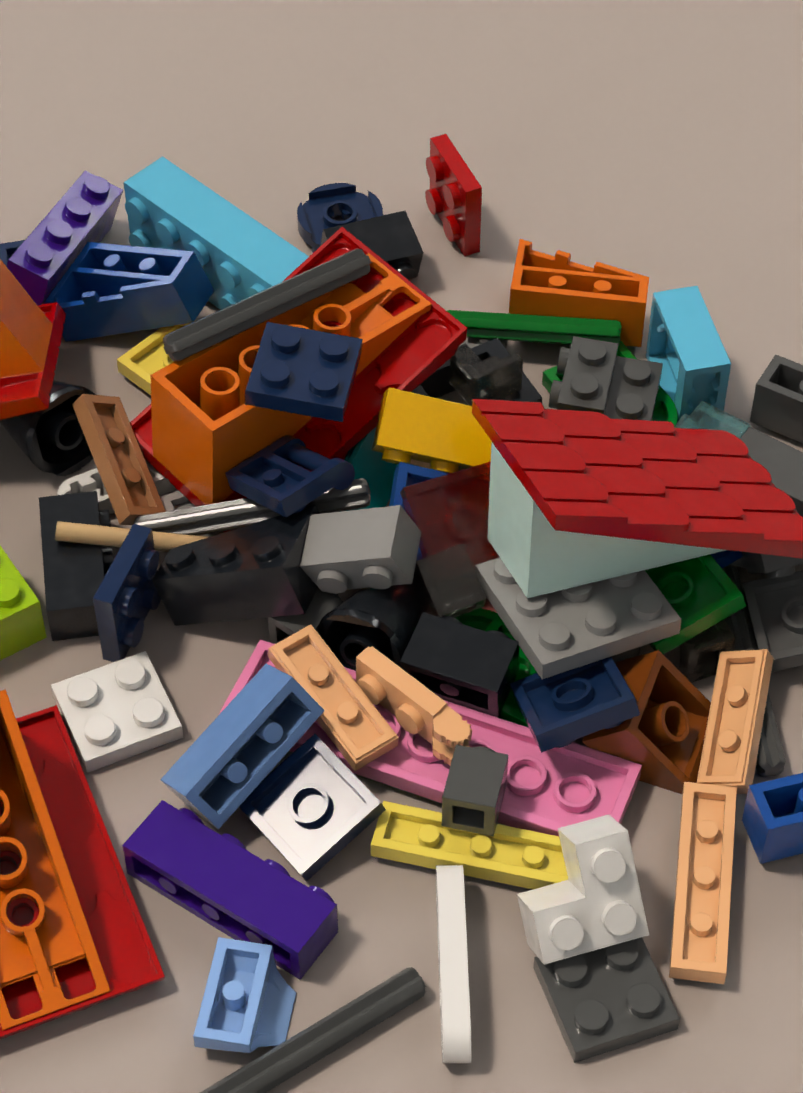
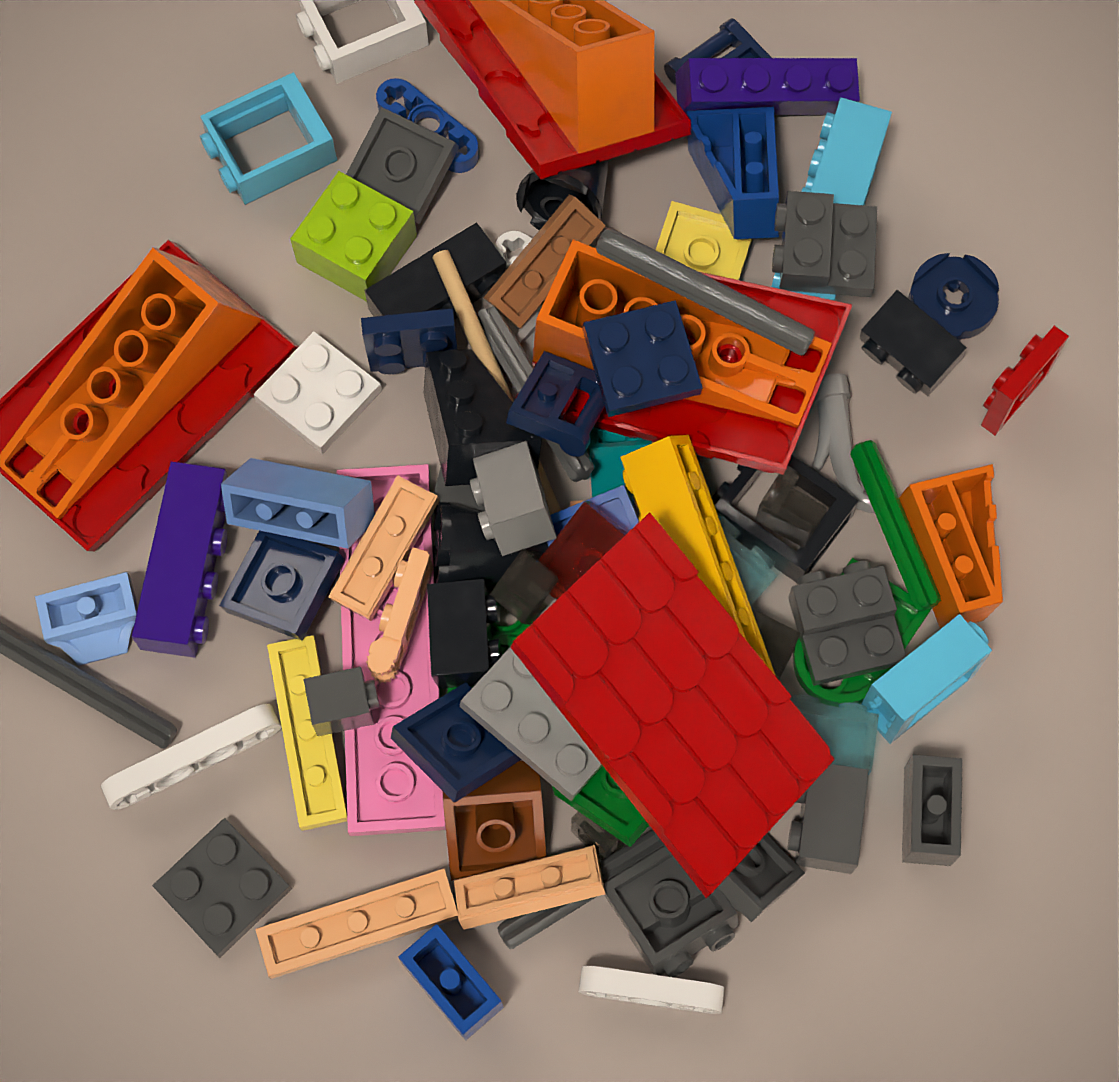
camera: 65 degrees right, 20 degrees up
white brick [517,815,649,965] -> none
none -> dark grey plate [772,191,877,297]

